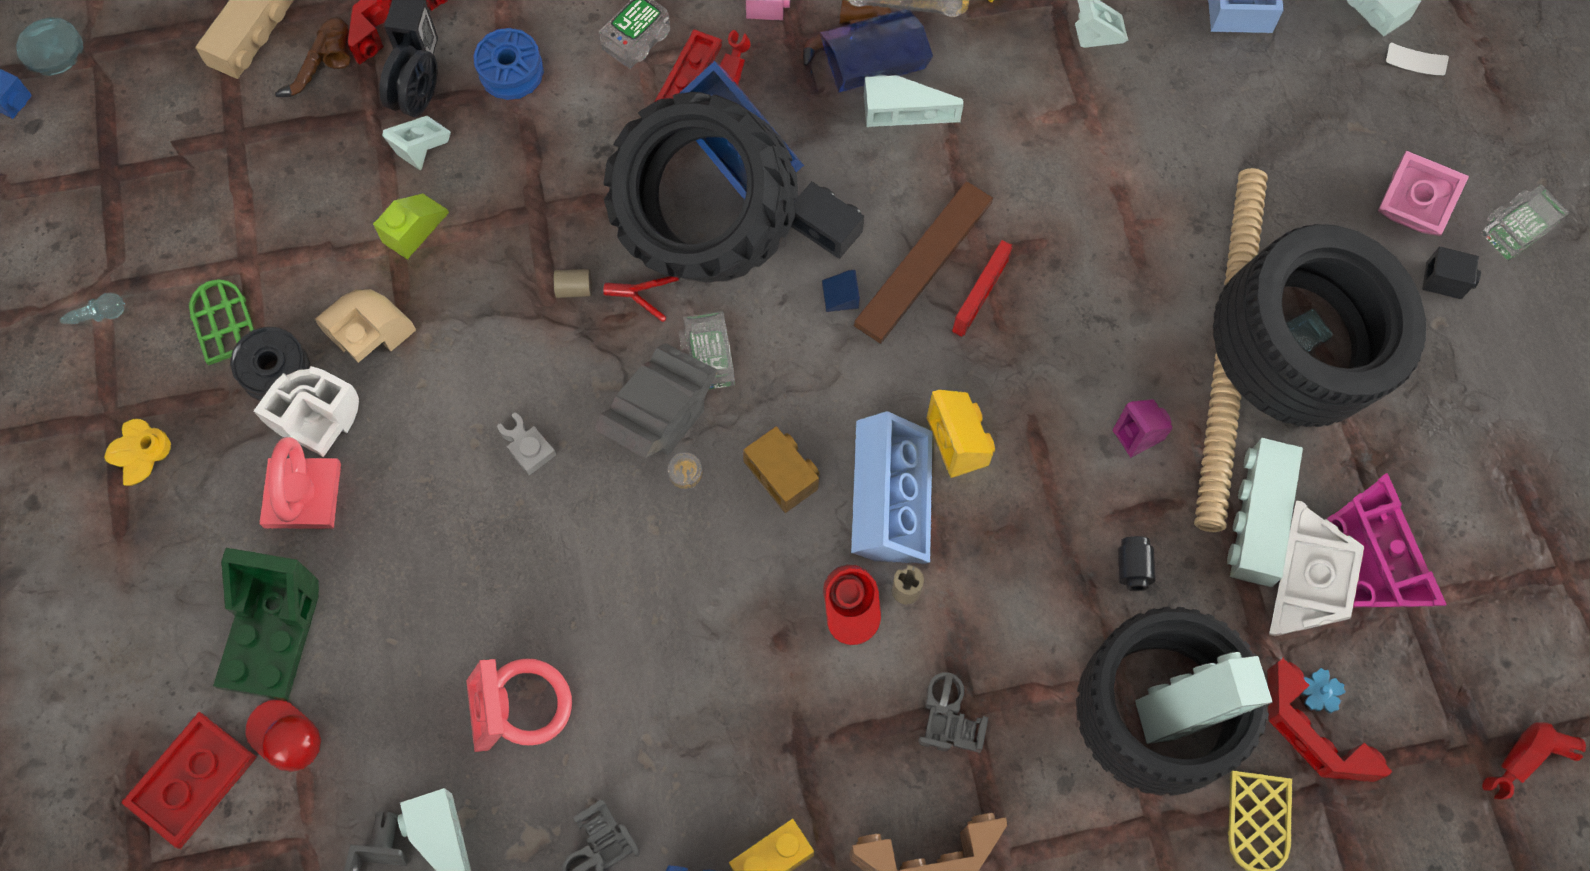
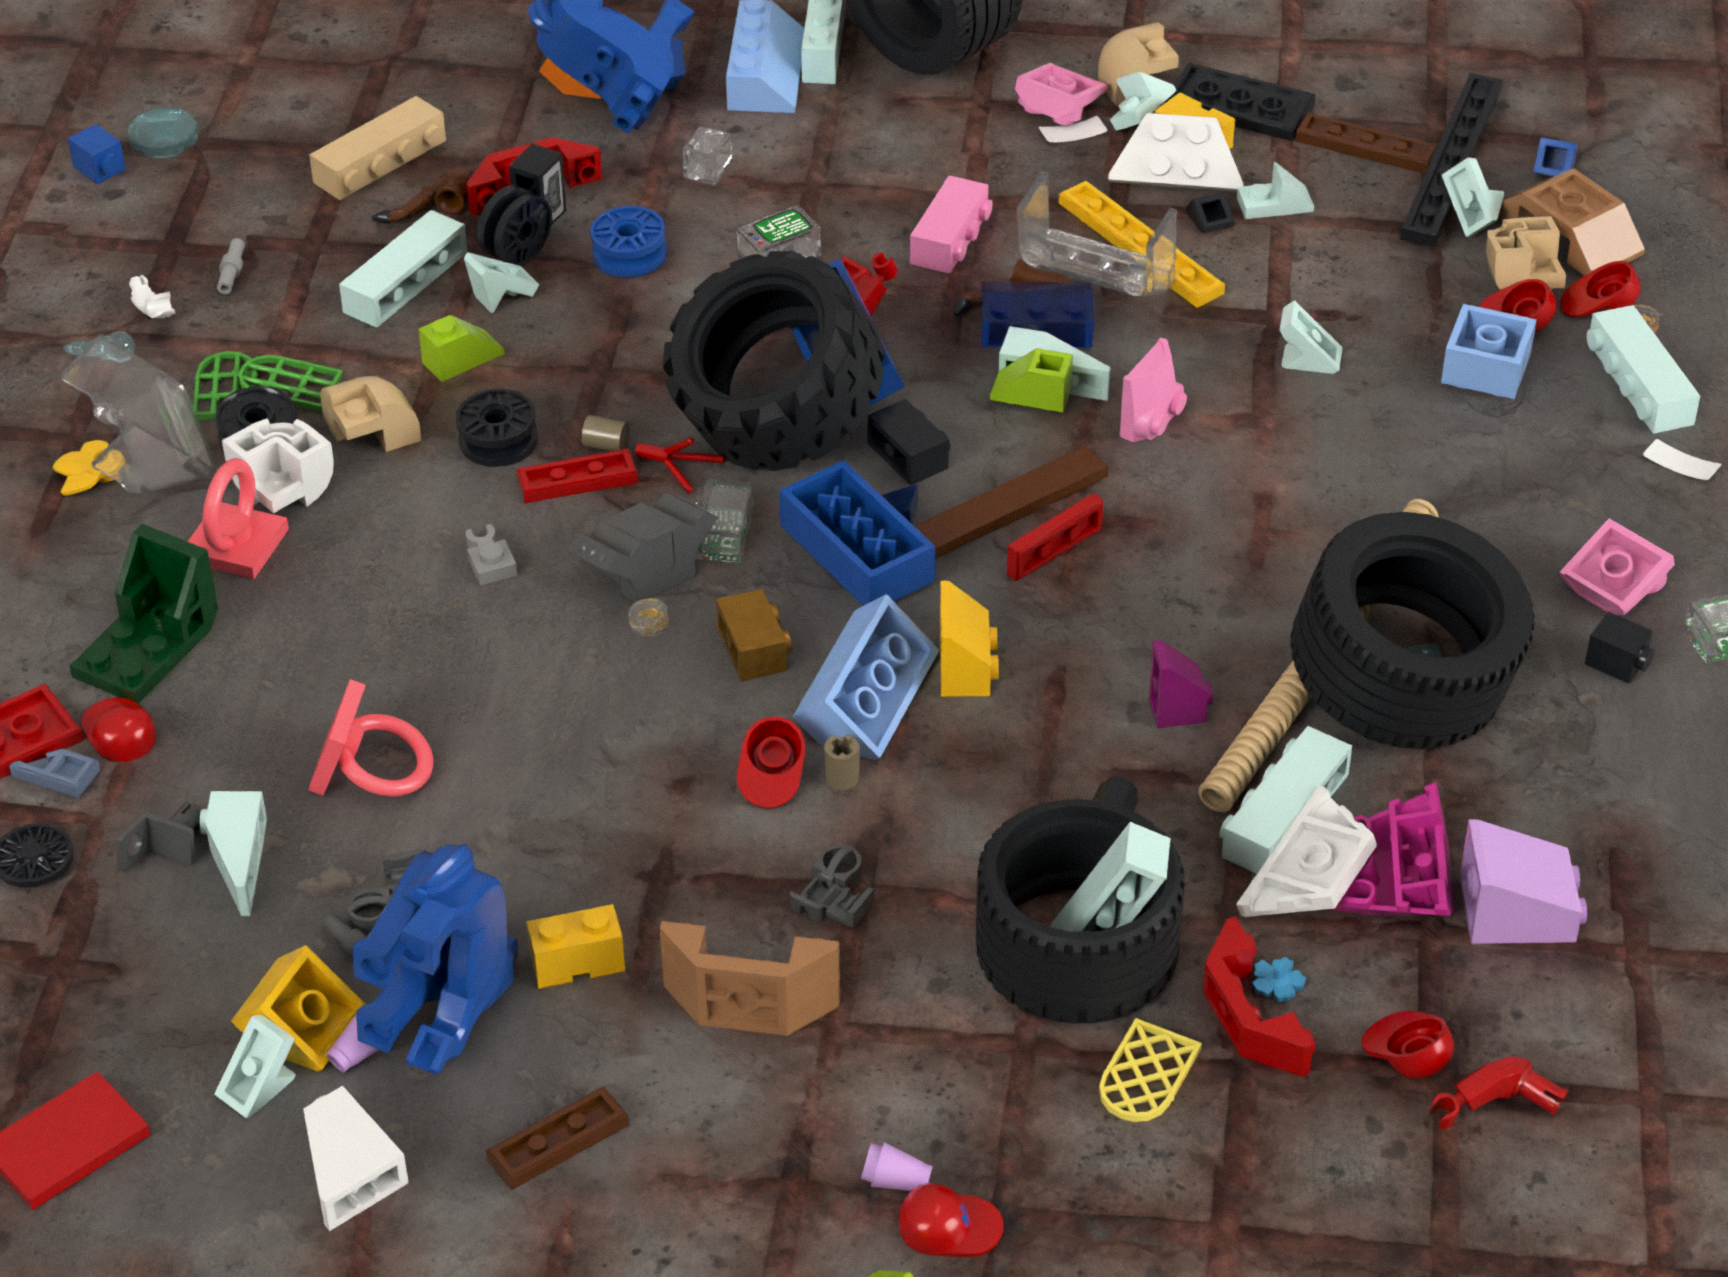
camera: 20 degrees right, 25 degrees down
none -> sand blue tile [9,749,101,798]
none -> clear windscreen [60,334,216,495]
none -> white piece [129,275,176,319]
none -> light grey bar [217,238,245,294]
none -> bright green window [238,355,343,412]
none -> light aqua brick [339,210,468,328]
none -> black wheel [456,388,538,467]
none -> red tile [516,449,638,503]
none -> blue brick [779,460,935,606]
none -> lime slope [990,348,1073,412]
none -> bright pink slope [1120,337,1187,442]
none -> red cap [1361,1011,1454,1080]
none -> lavender slope [1459,819,1587,944]

